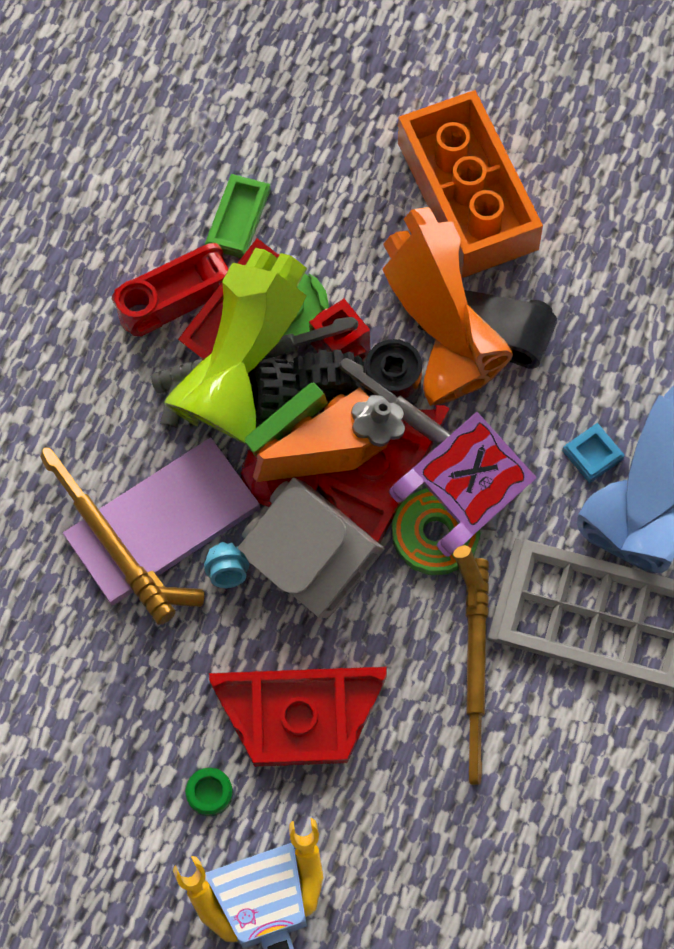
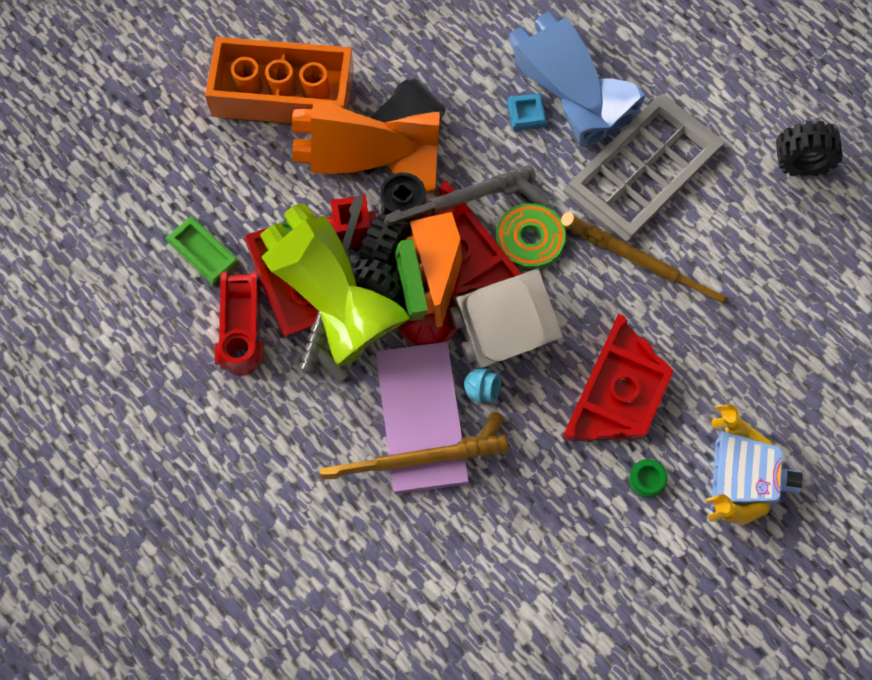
camera: 65 degrees left, 0 degrees up
dark grey plant [351,395,405,447] -> none
flag [389,412,537,557] -> none

